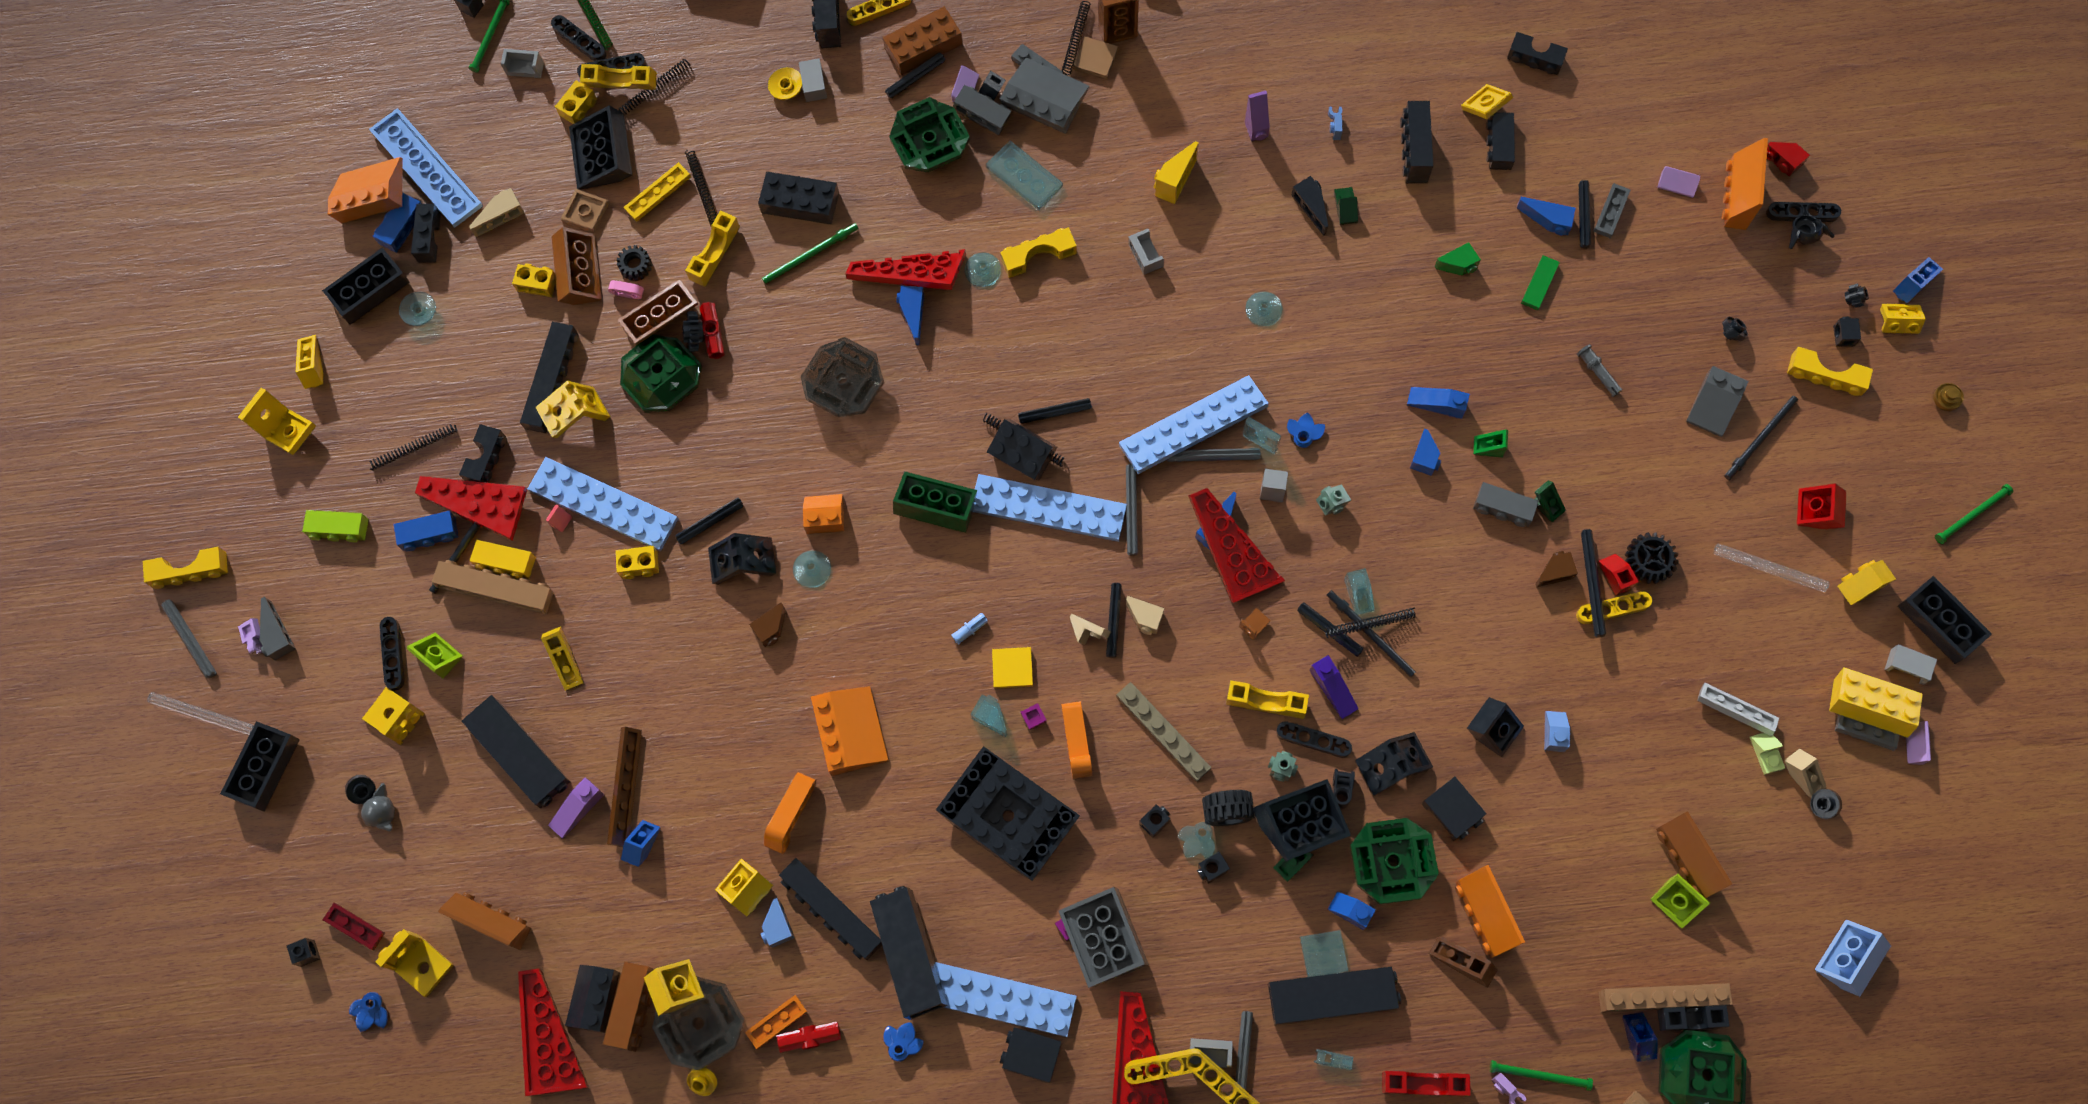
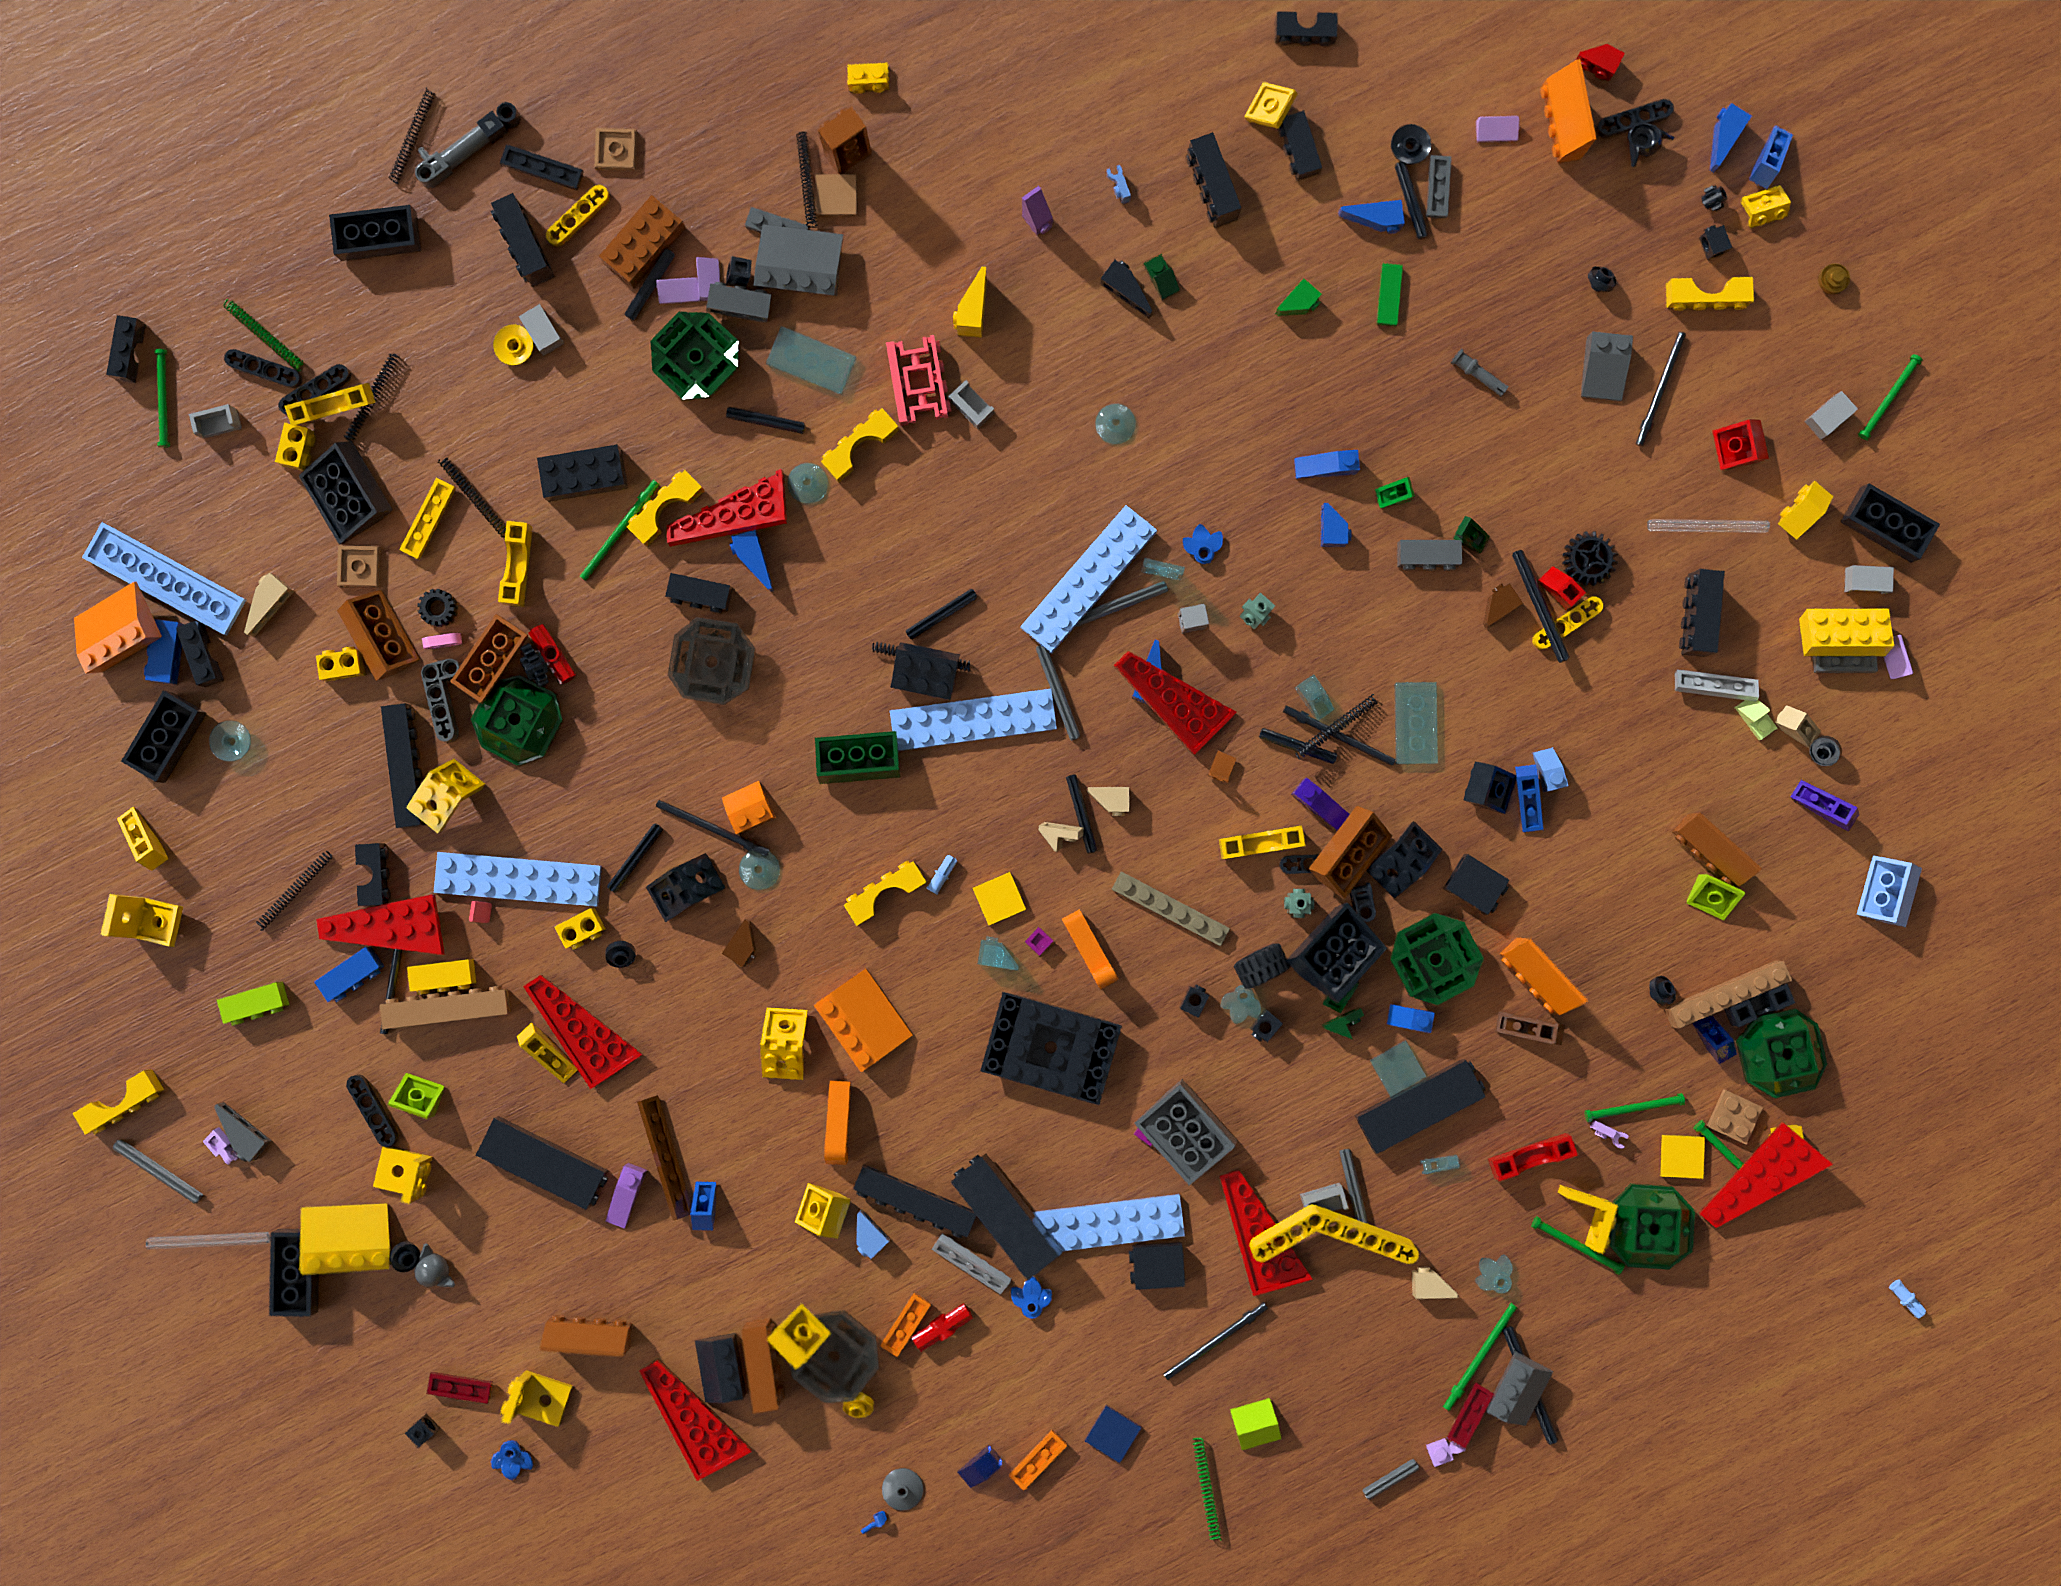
camera: 25 degrees left, 15 degrees up
none -> yellow slope [300,1203,390,1274]
none -> dark grey beam [421,659,462,743]
none -> red wing [523,975,643,1089]
none -> black plate [605,941,636,968]
none -> yellow arch [627,470,705,547]
none -> black bar [656,800,770,857]
none -> lavender slope [657,278,700,304]
none -> black brick [665,573,733,614]
none -> black axle [726,407,805,434]
none -> yellow bracket [760,1008,808,1080]
none -> yellow arch [844,860,927,926]
none -> coral fence [886,335,951,426]
none -> light grey plate [931,1234,1011,1295]
none -> dark orange slope [1309,806,1392,899]
none -> dark green slope [1321,1007,1365,1039]
none -> black dish [1391,124,1431,164]
none -> clear light blue tile [1395,682,1438,764]
none -> blue slope [1515,764,1543,832]
none -> black plate [1649,975,1676,1006]
none -> black brick [1679,569,1725,657]
none -> blue slope [1710,103,1752,172]
none -> dark purple slope [1791,780,1860,831]
none -> light grey panel [1804,391,1858,439]

